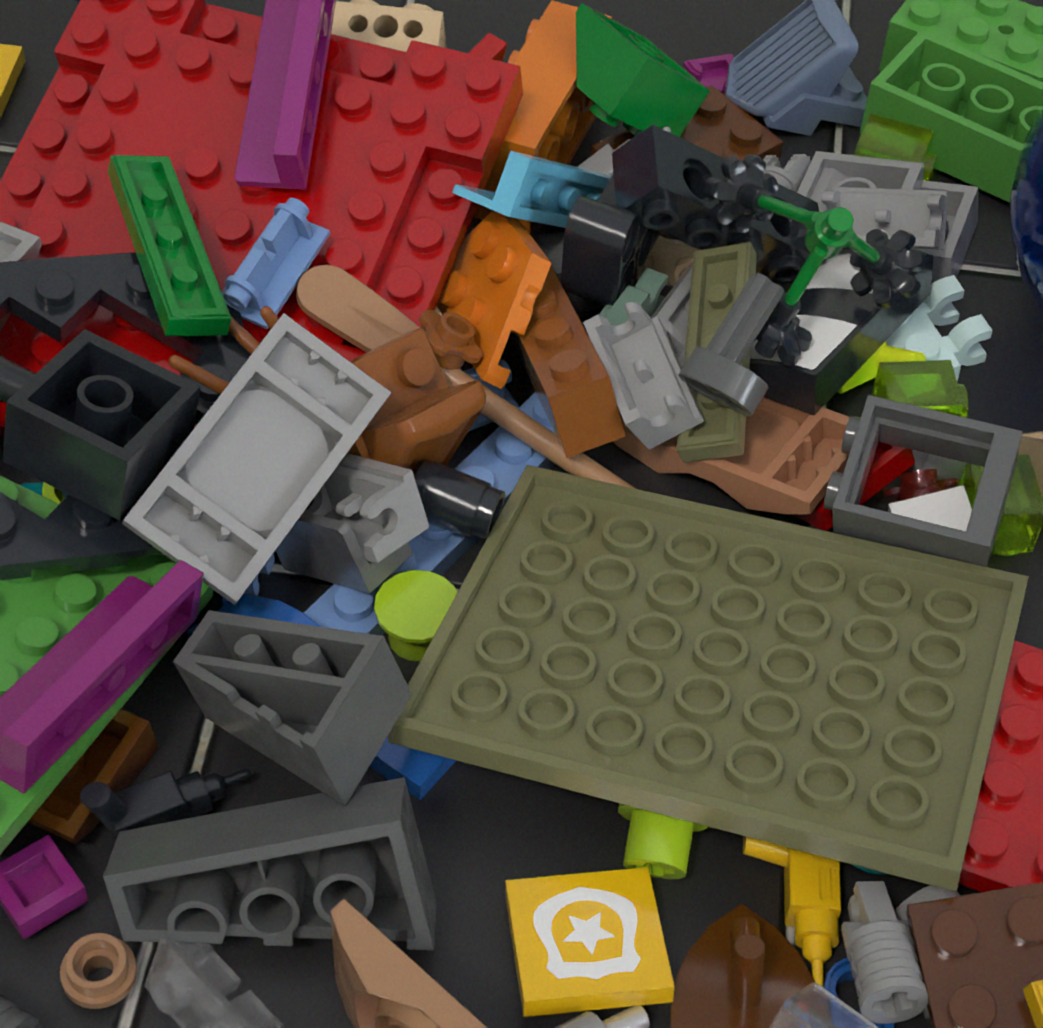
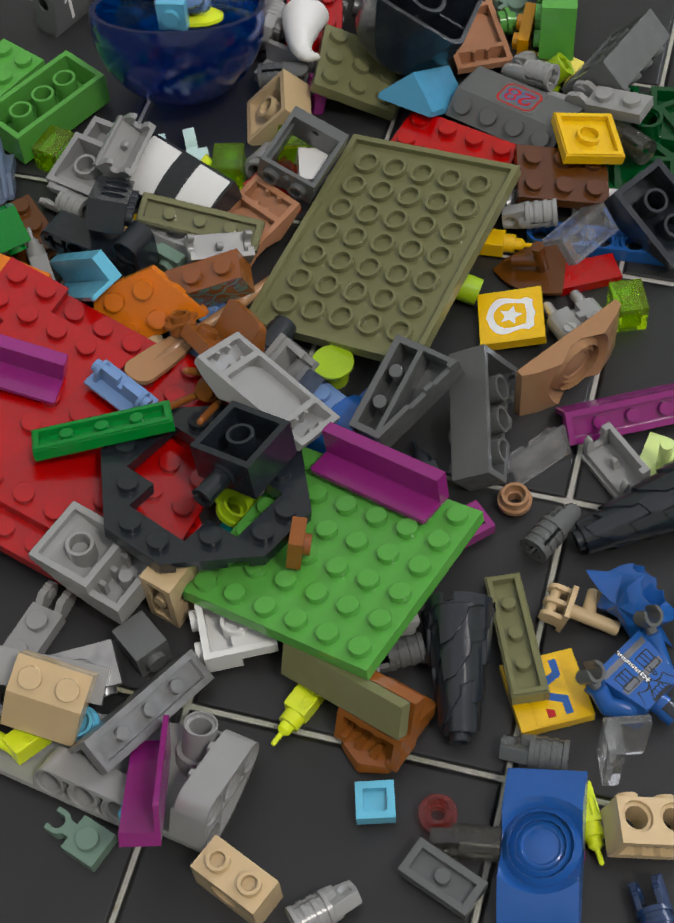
camera: 75 degrees left, 5 degrees up
dark grey piece [678,273,785,417] -> none
black plant [704,154,928,366] -> none

